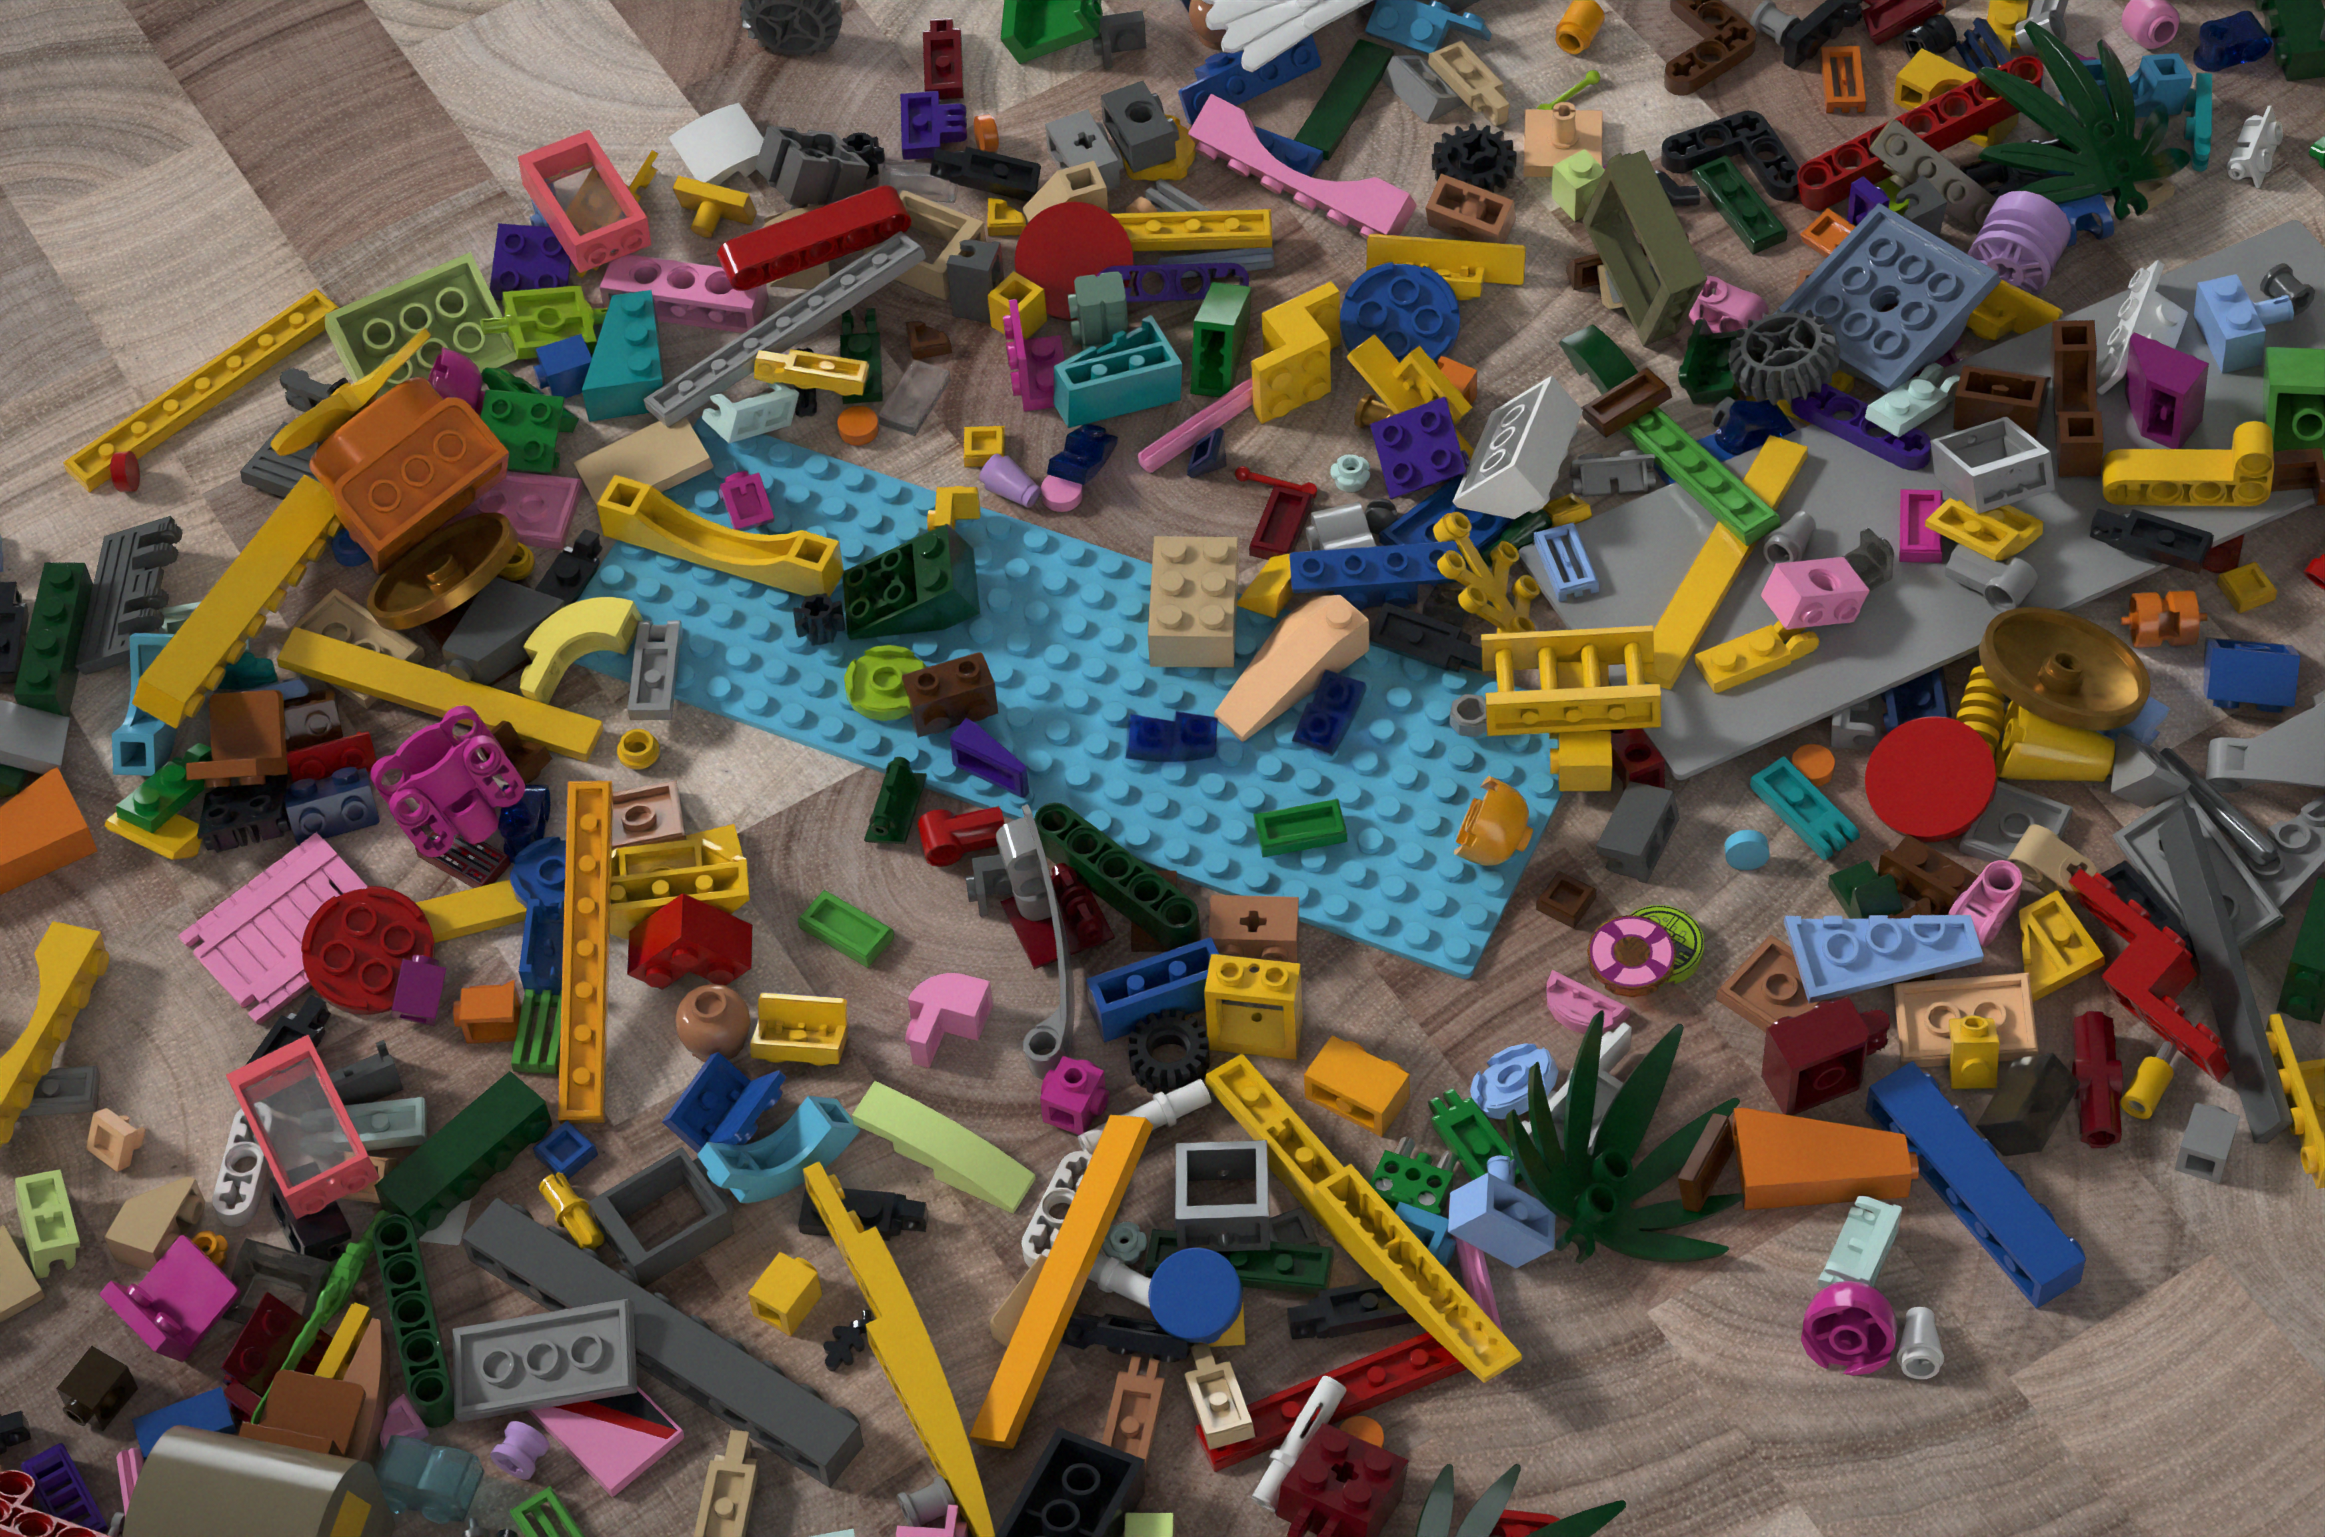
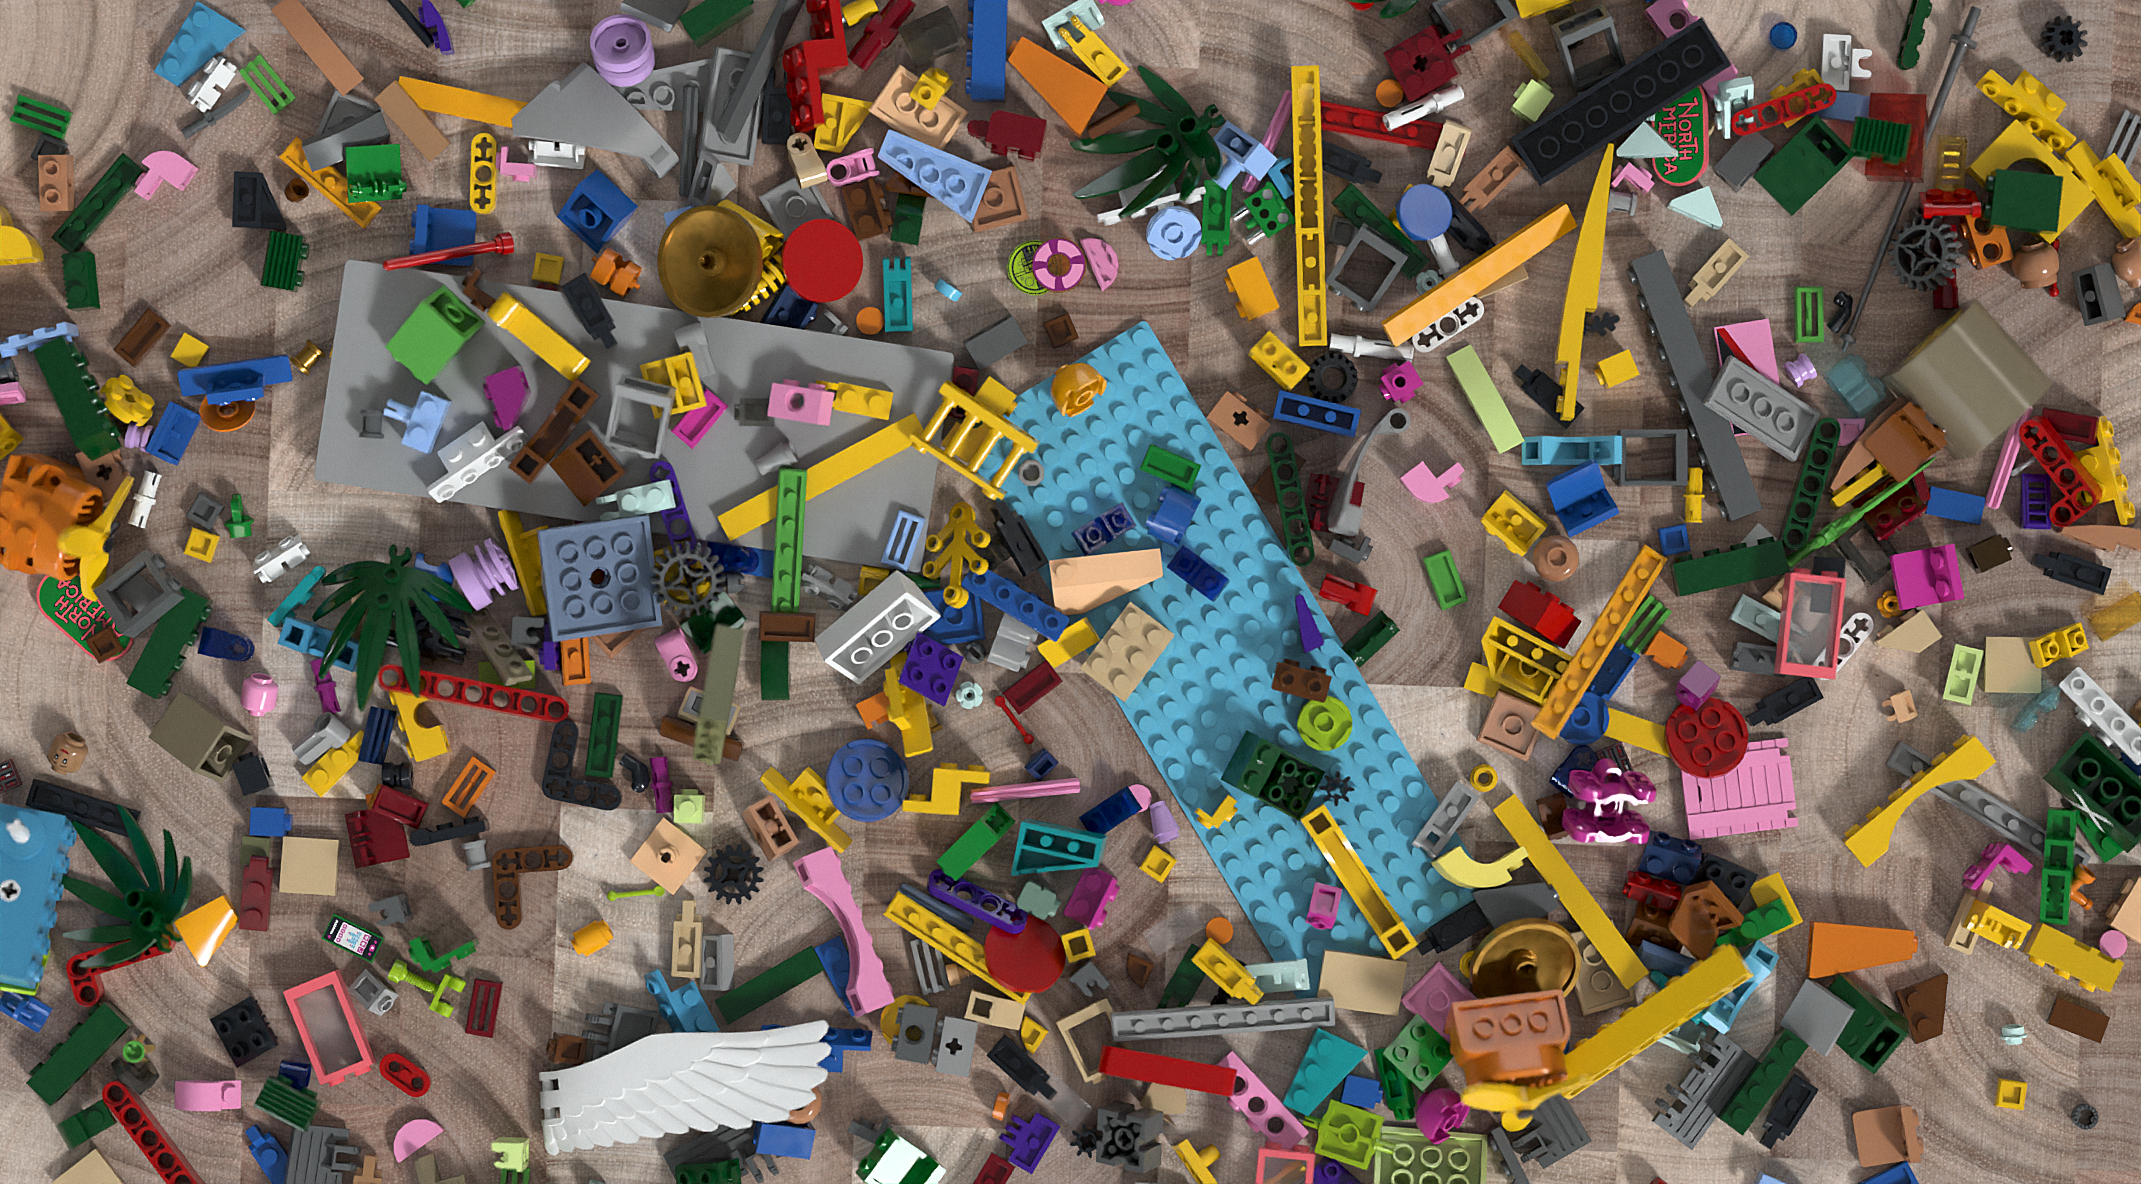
camera: 150 degrees left, 35 degrees up
none -> yellow hinge [1058,15,1129,89]
none -> blue cylinder [1145,484,1201,548]

